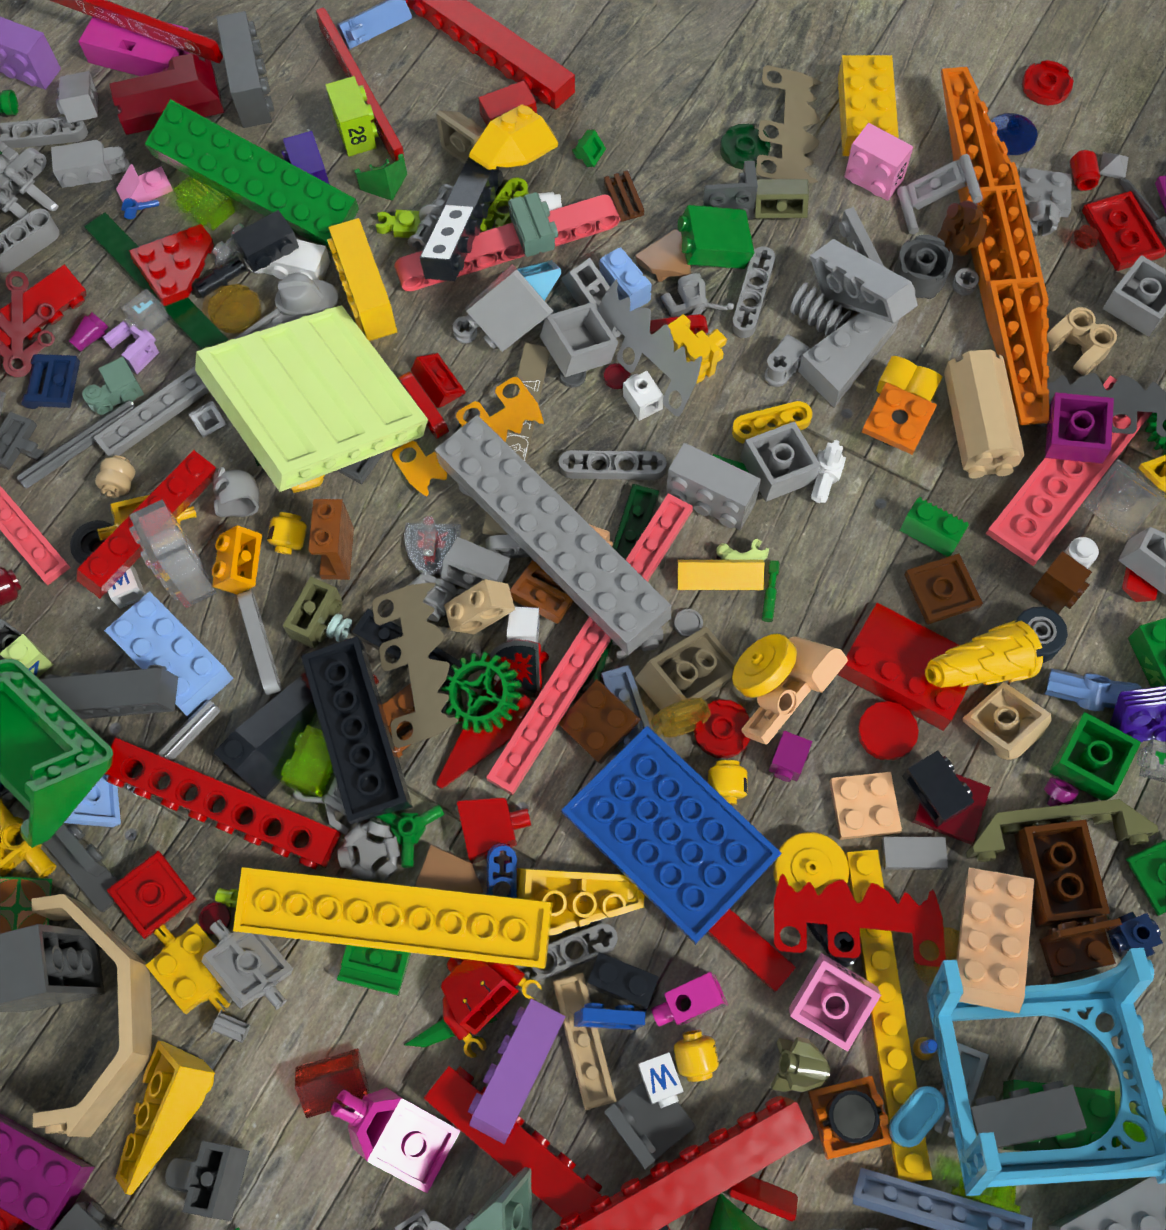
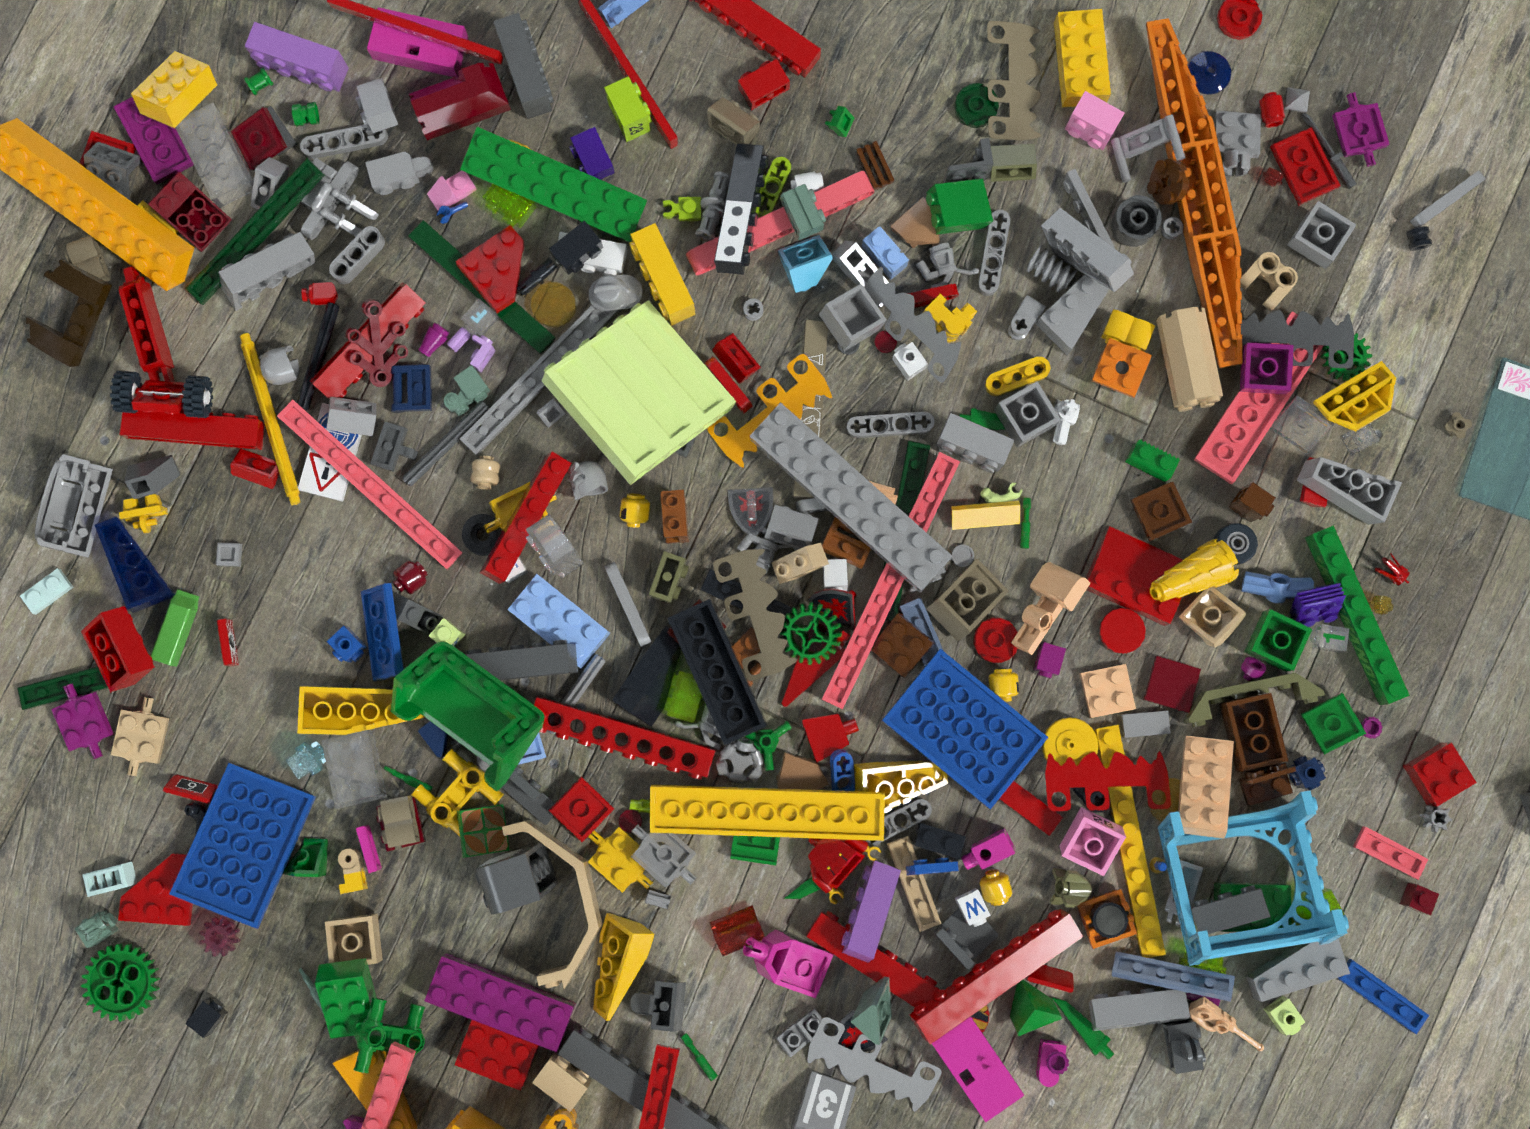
camera: 10 degrees left, 15 degrees up
clear dish [212,223,245,267] -> none
light orange brick [212,525,262,595] -> none
light aqua bush [326,614,352,642] -> none
green slope [354,154,407,201] -> none
light grey slope [465,264,553,352] -> none
yellow wedge [469,104,558,170] -> none
clear yellow tile [651,698,711,738] -> none
yellow wheel [732,634,797,698] -> none
medium azure tile [889,1086,945,1147] -> none
black brick [902,750,974,827] -> none
white brick [1064,537,1099,569] -> none

